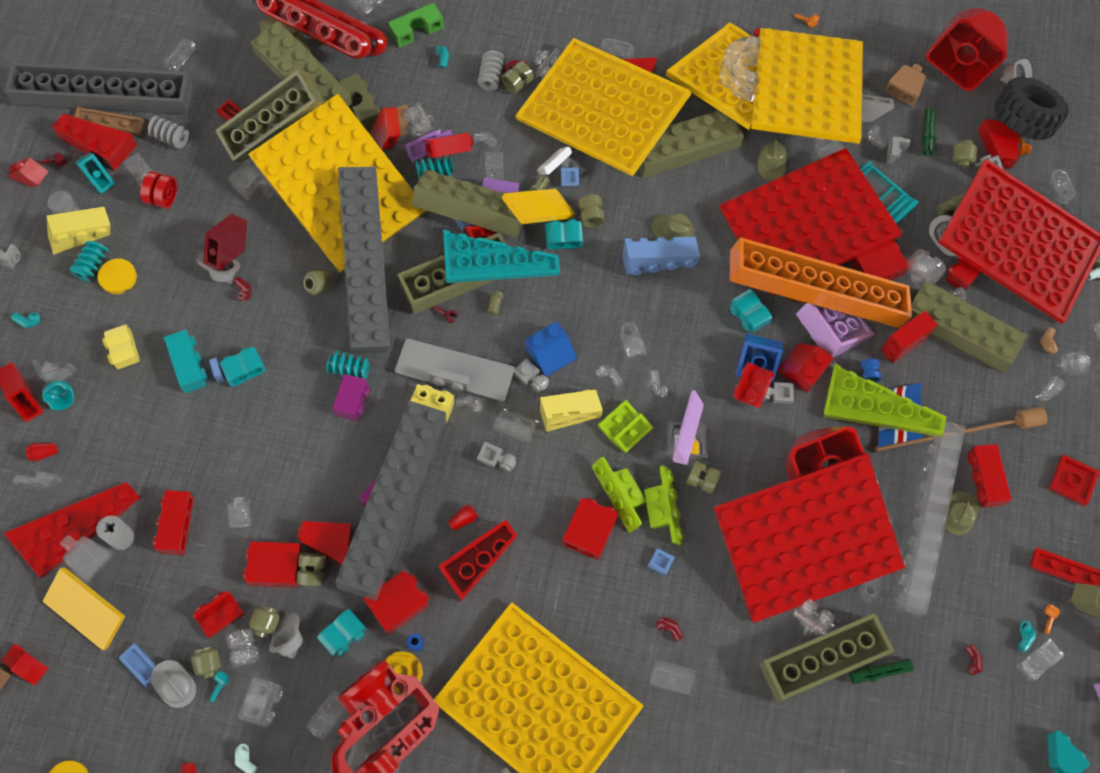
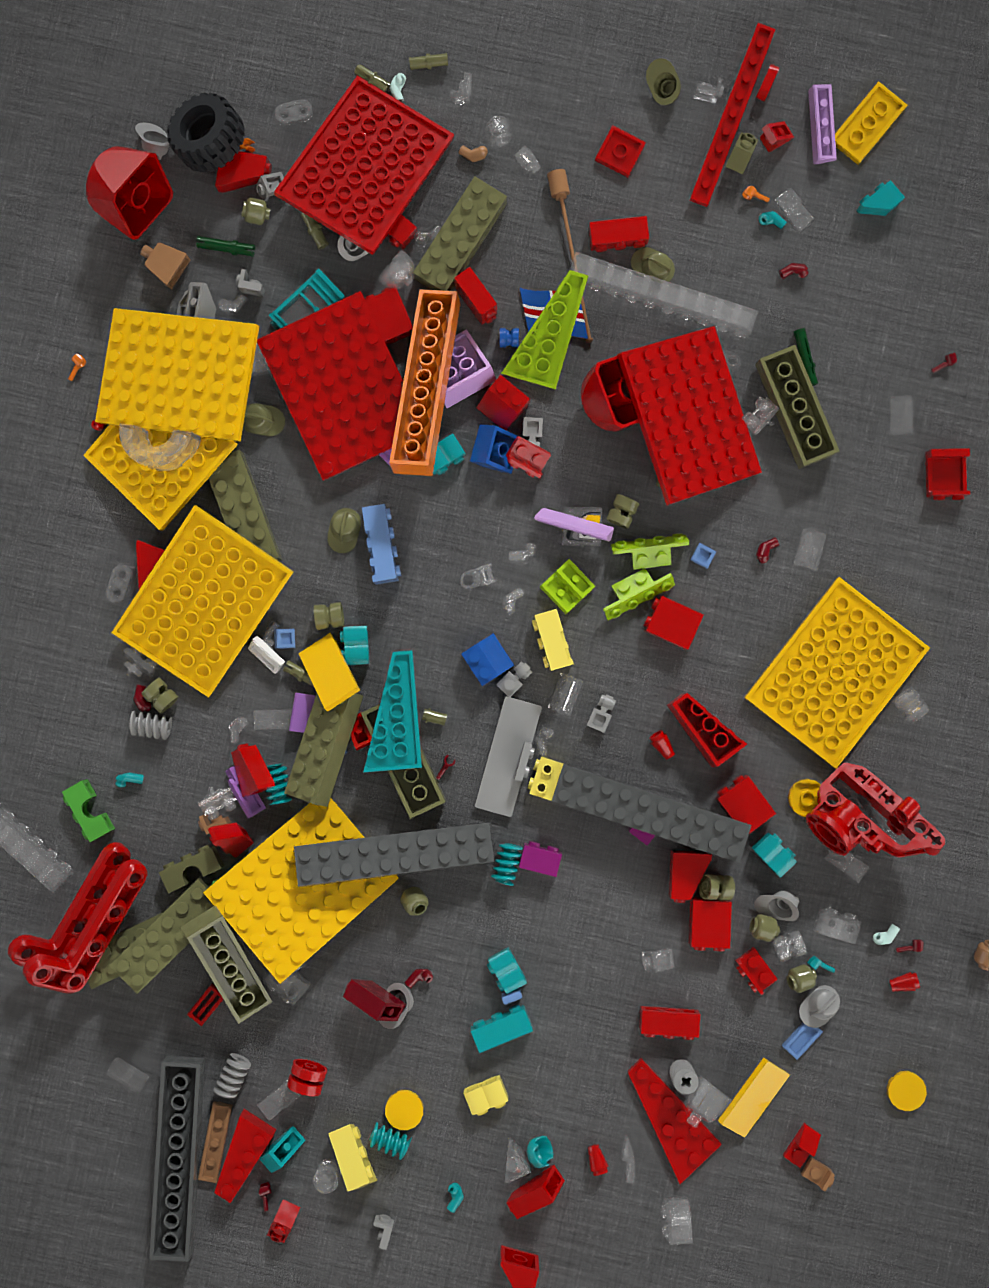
camera: 85 degrees left, 20 degrees up
blue pin [407,634,423,652] -> none

